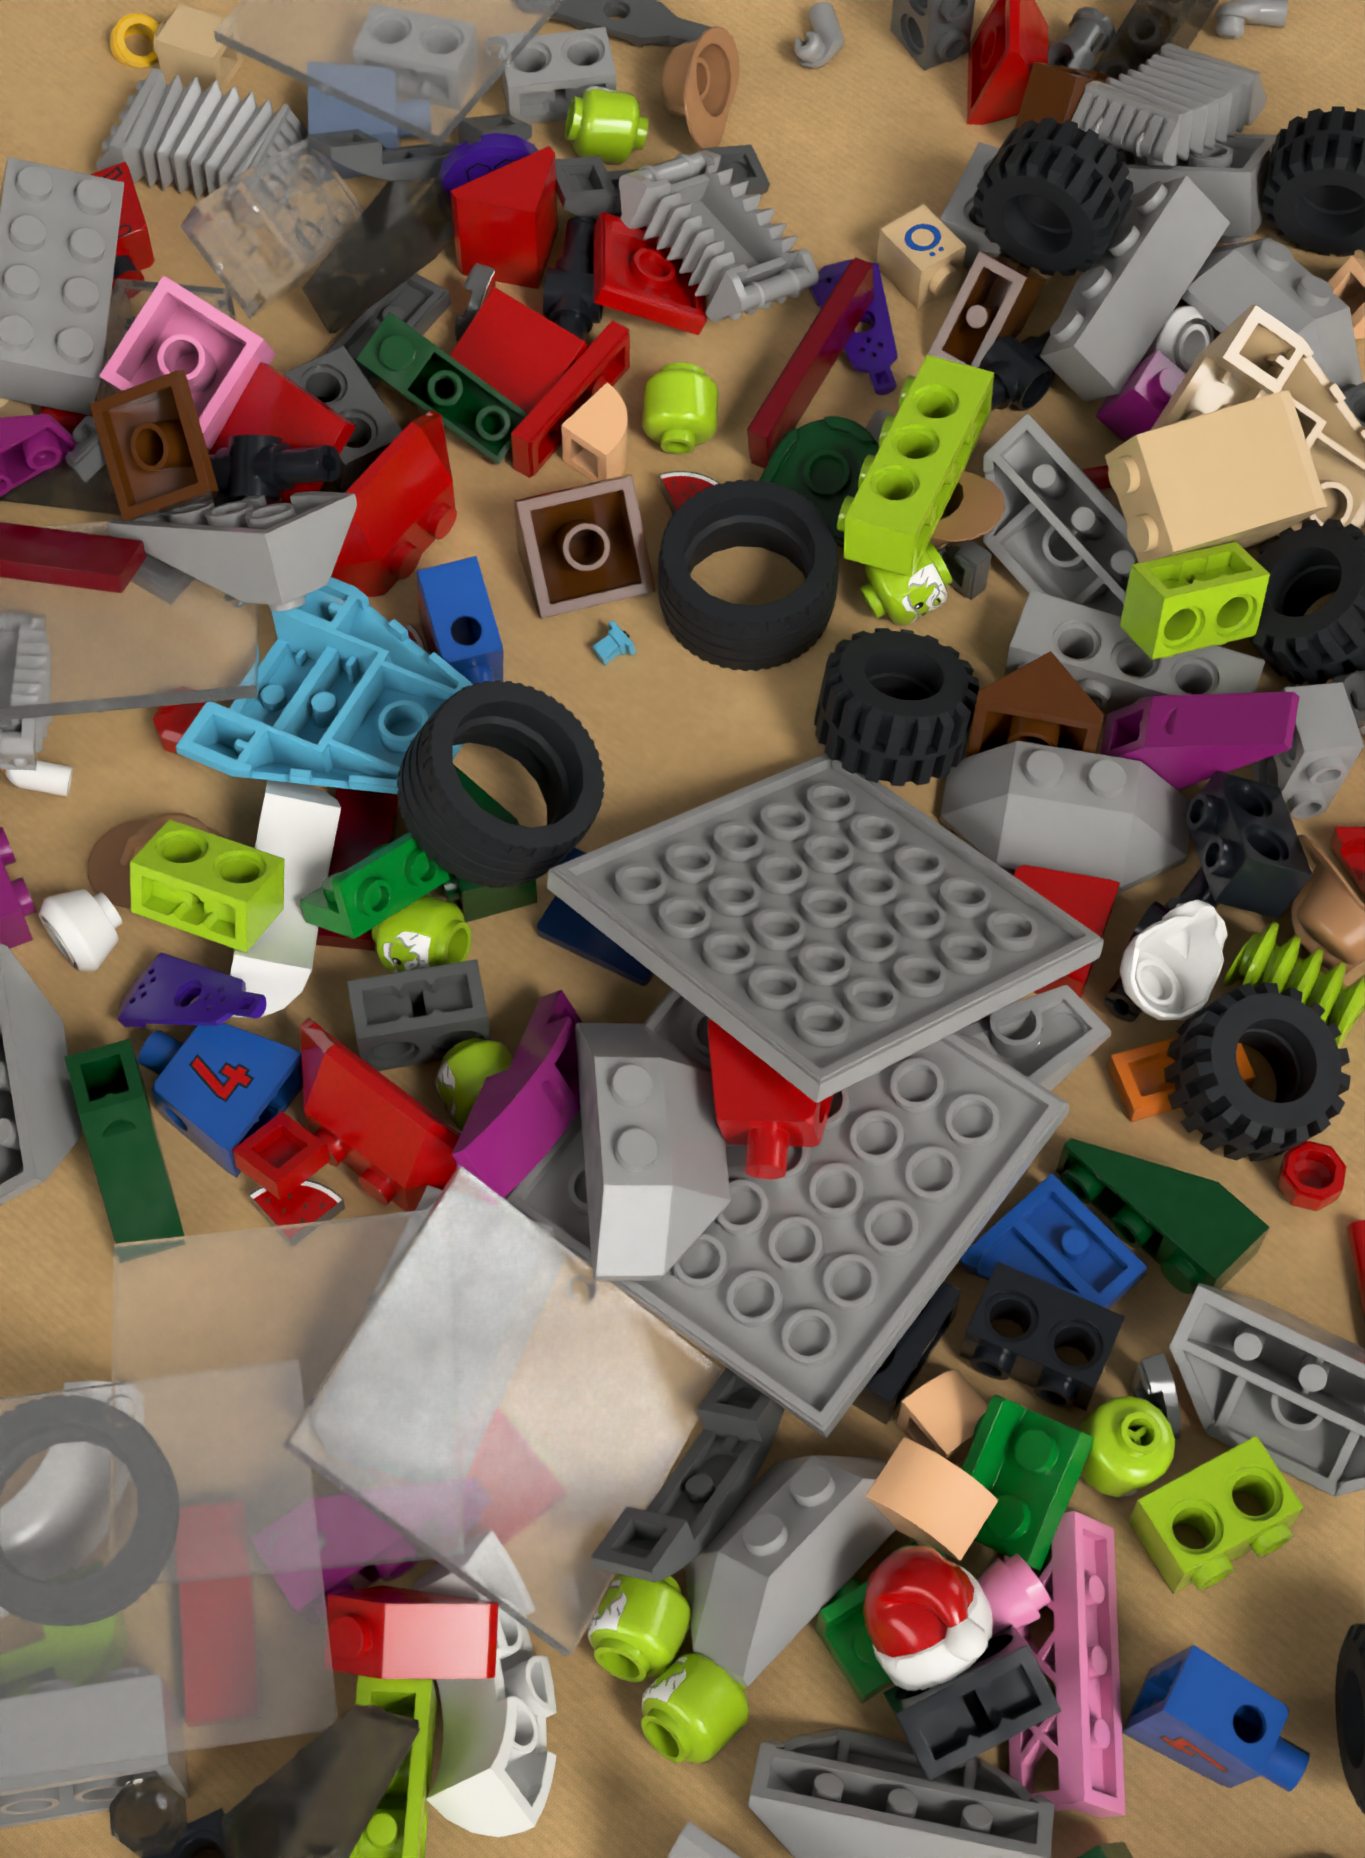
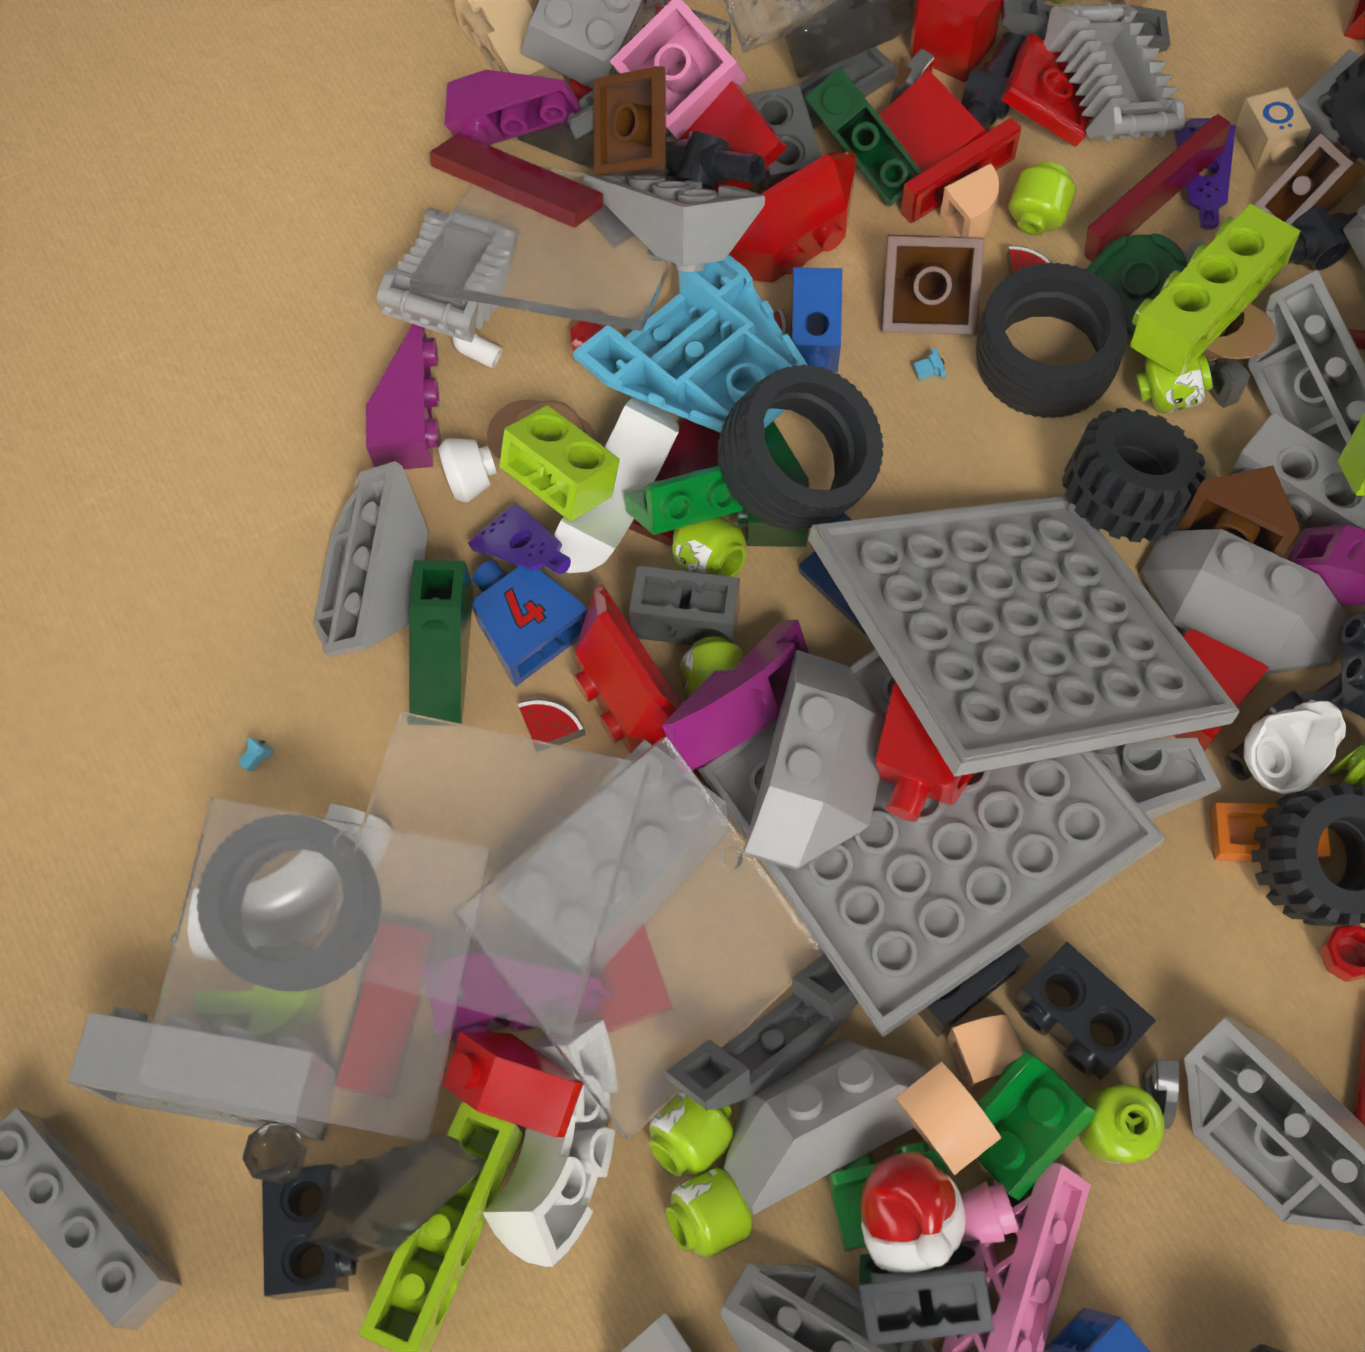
camera: 25 degrees right, 5 degrees up
red plate [232,1111,330,1201] -> none
blue wing [959,1173,1148,1309] -> none
dark green slope [1056,1138,1269,1294] -> none
lime brick [1128,1435,1304,1594] -> none

